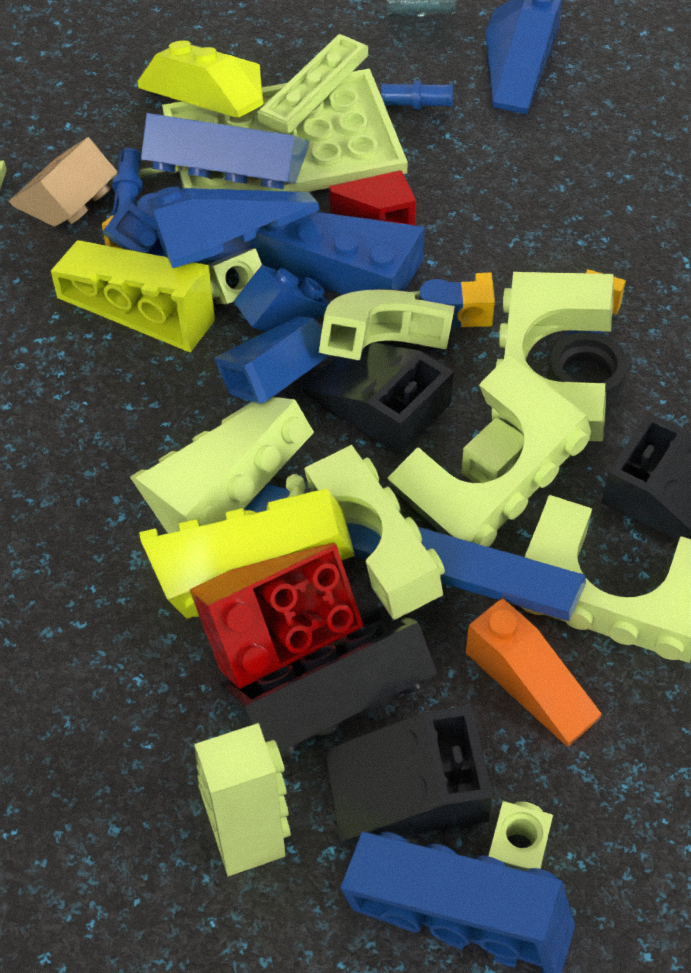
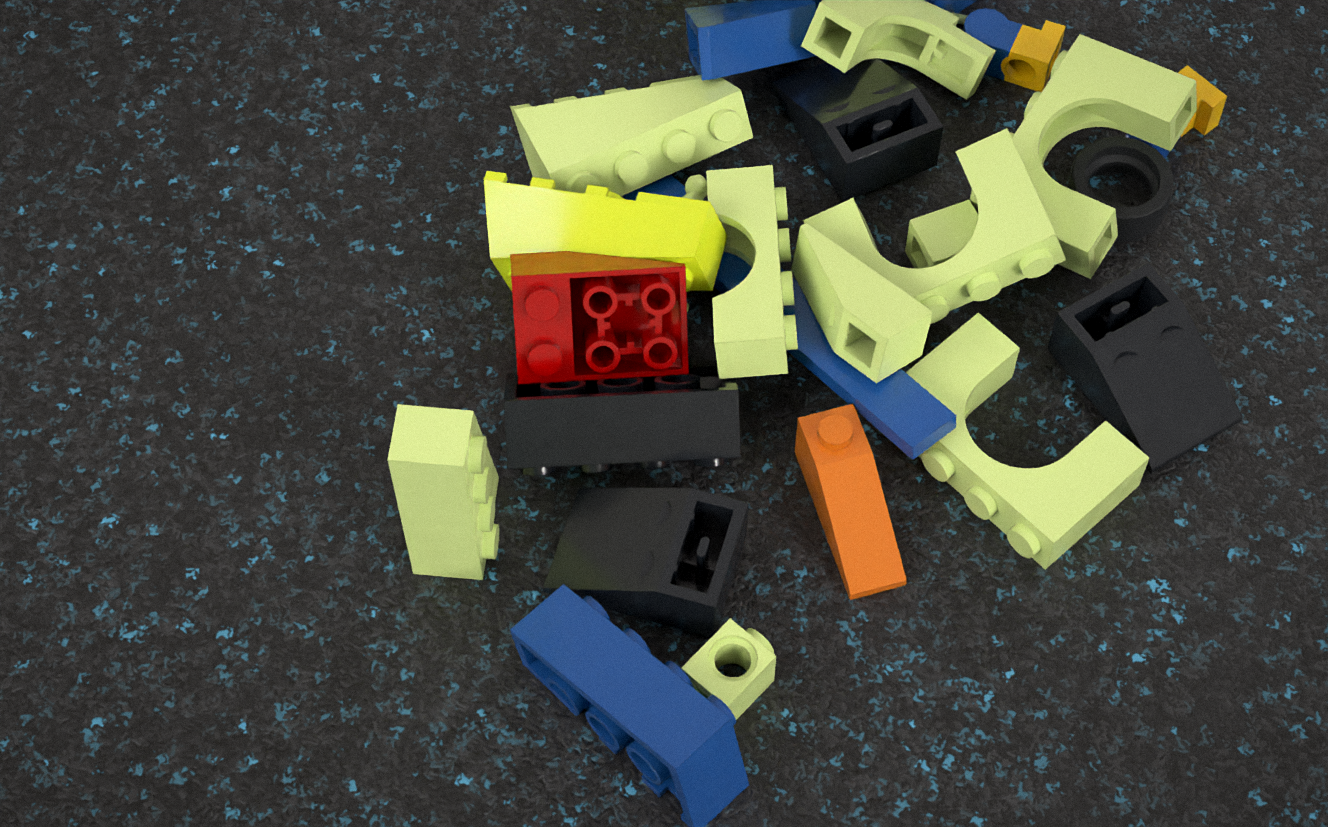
camera: 25 degrees right, 5 degrees up
none -> yellowish green slope [791,223,933,383]

